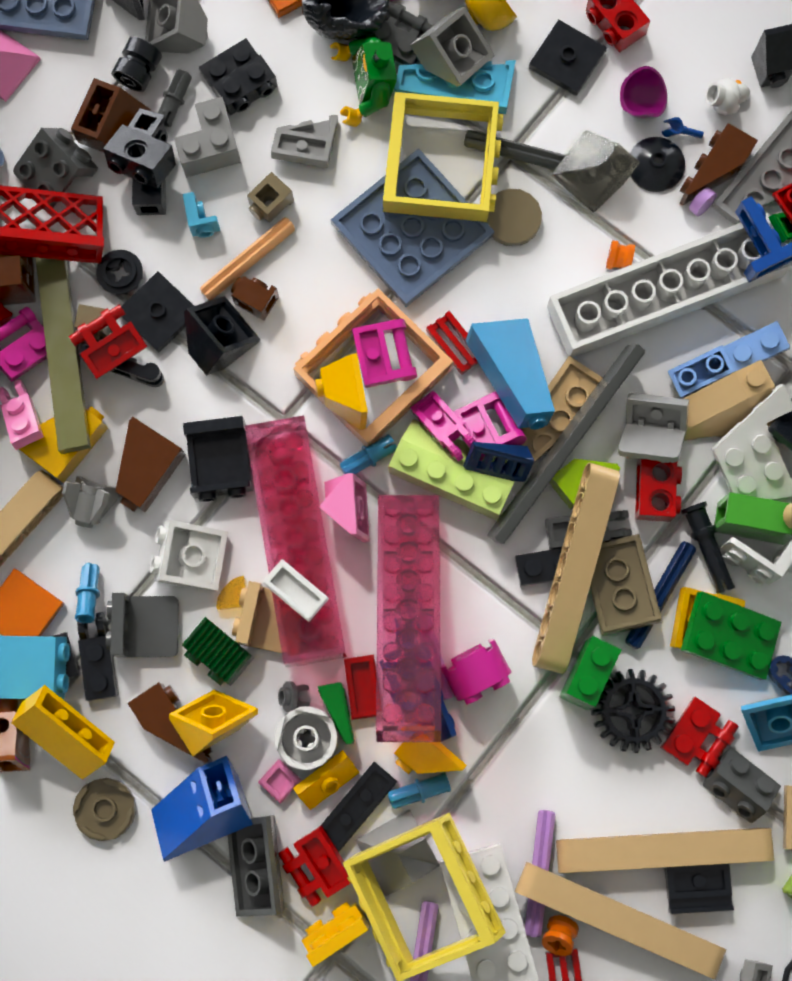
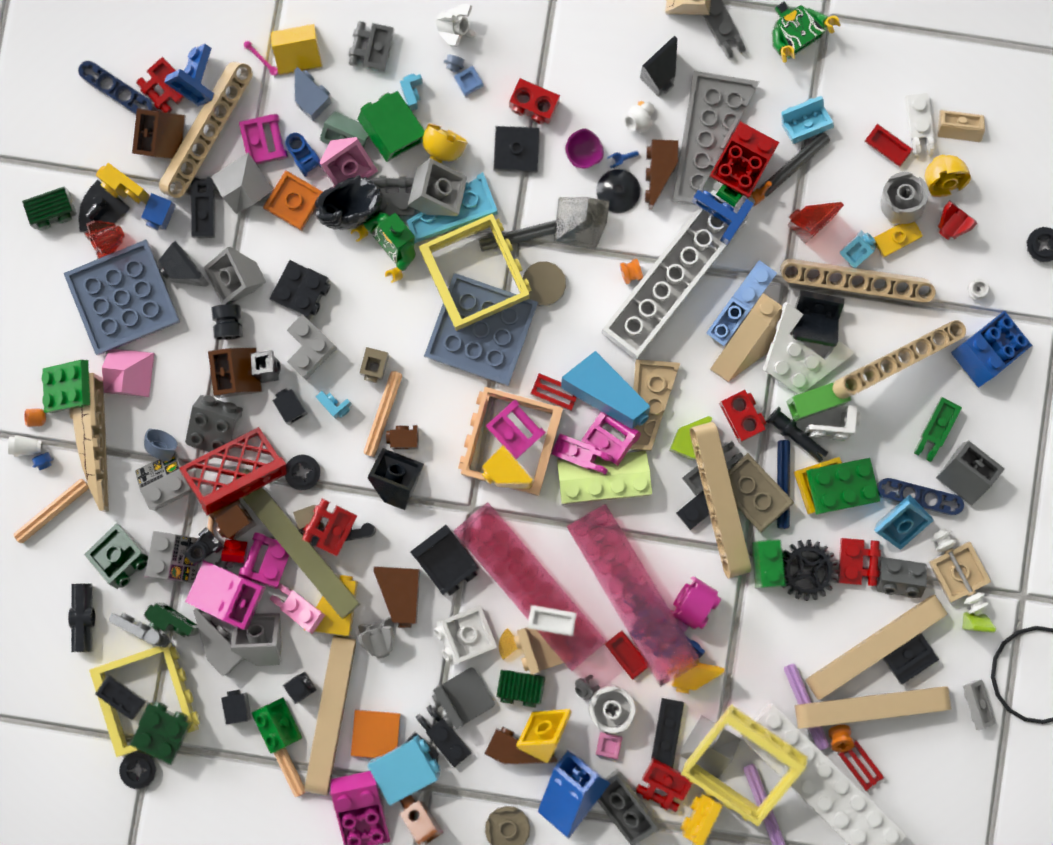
camera: 30 degrees left, 5 degrees up
yellow brick [11,685,115,780] -> none
dark azure axle [75,563,100,623] -> none
black brick [103,124,176,189] -> none
black plate [121,271,194,353] -> none
dark grey axle [158,69,192,127] -> none
light grey wing [271,115,338,168] -> none
yellow plate [293,750,360,810] -> none
green slope [318,682,355,745] -> none
bright pink slope [319,473,370,543] -> none
dark azure axle [339,434,397,474] -> none
dark azure axle [388,772,451,809] -> none
dark blue slope [463,442,534,482] -> none
dark grey tile [487,344,646,544] -> none
light grey bracket [618,393,689,463] -> none
lavender tile [689,187,717,217] -> none

